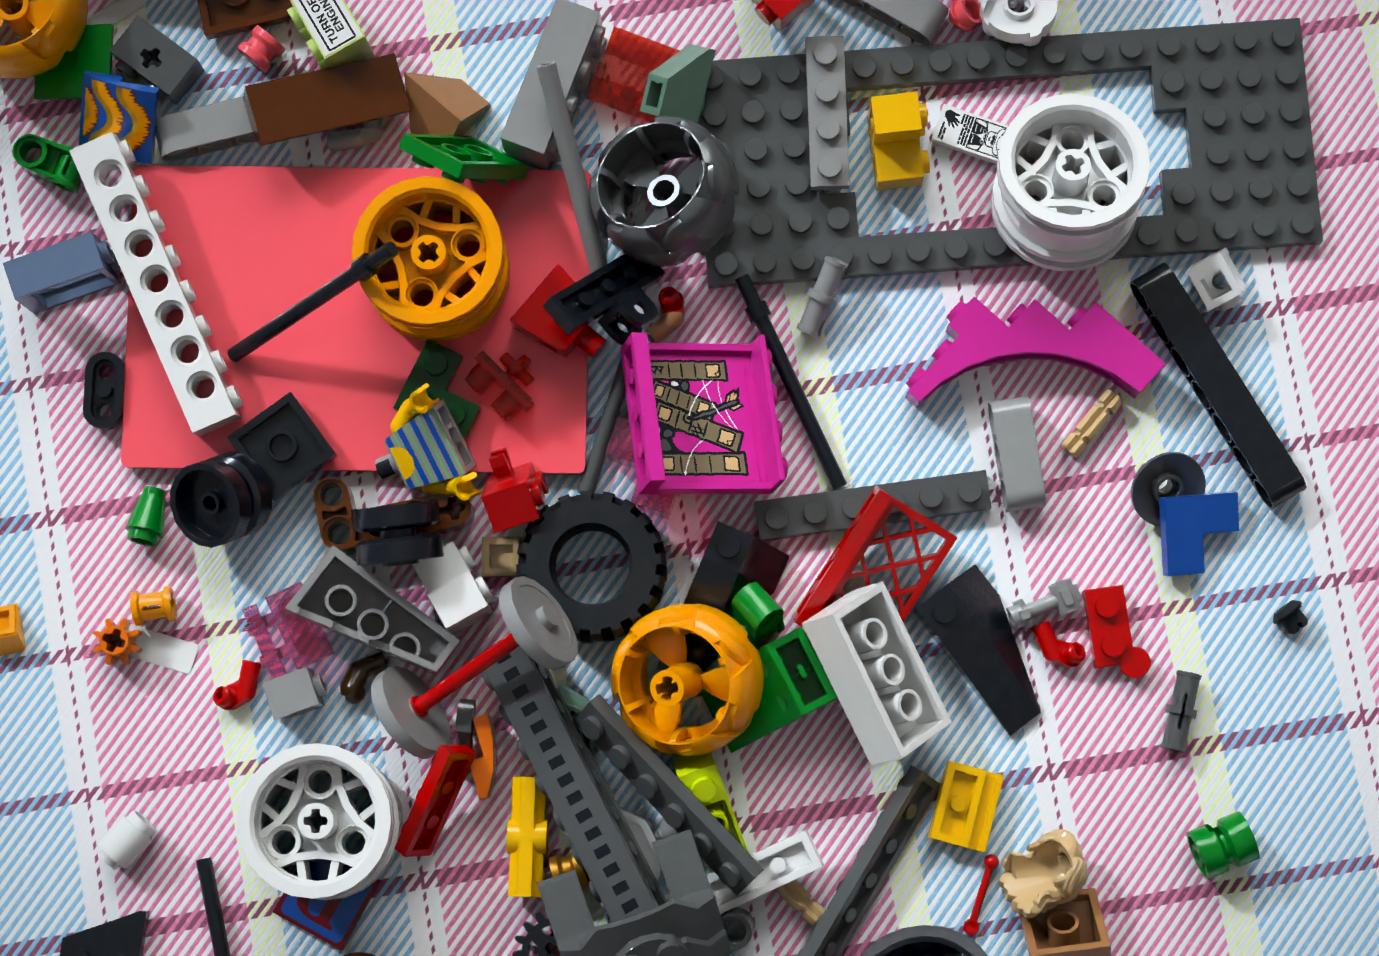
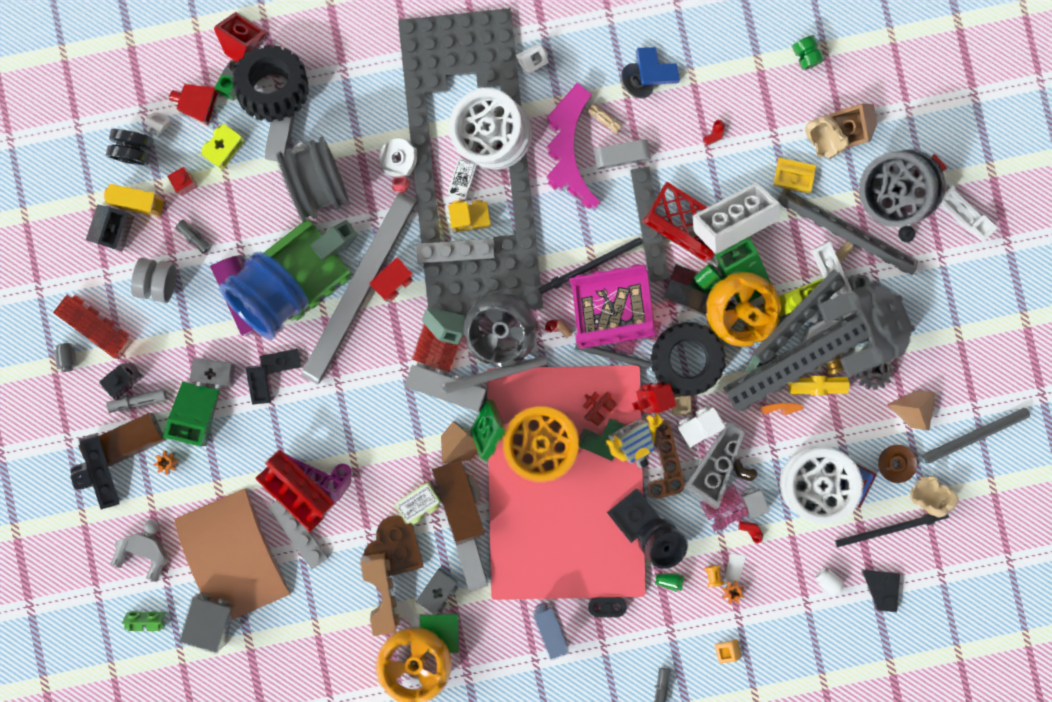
camera: 95 degrees left, 5 degrees up
green piece [12,134,80,194] -> none
white brick [69,132,243,437] -> none
slope [79,71,159,164] -> none
black bar [227,242,398,362] -> none
coral wheel [237,25,286,73] -> none
black wheel [351,501,444,567] -> none
light grey piece [371,576,578,759] -> none
red plate [394,745,476,857] -> none
dark grey bar [455,699,476,774] -> none
red torso [510,264,607,359] -> none
black plate [543,254,665,345] -> none
light grey pin [797,256,849,337] -> none
black wedge [913,565,1041,736] -> none
red hinge [963,854,999,935] -> none
light grey bar [1006,578,1082,630] -> none
red hinge [1082,585,1151,678] -> none
black beam [1130,262,1306,509] -> none
dark grey pin [1160,670,1202,753] -> none
black piece [1273,600,1308,634] -> none

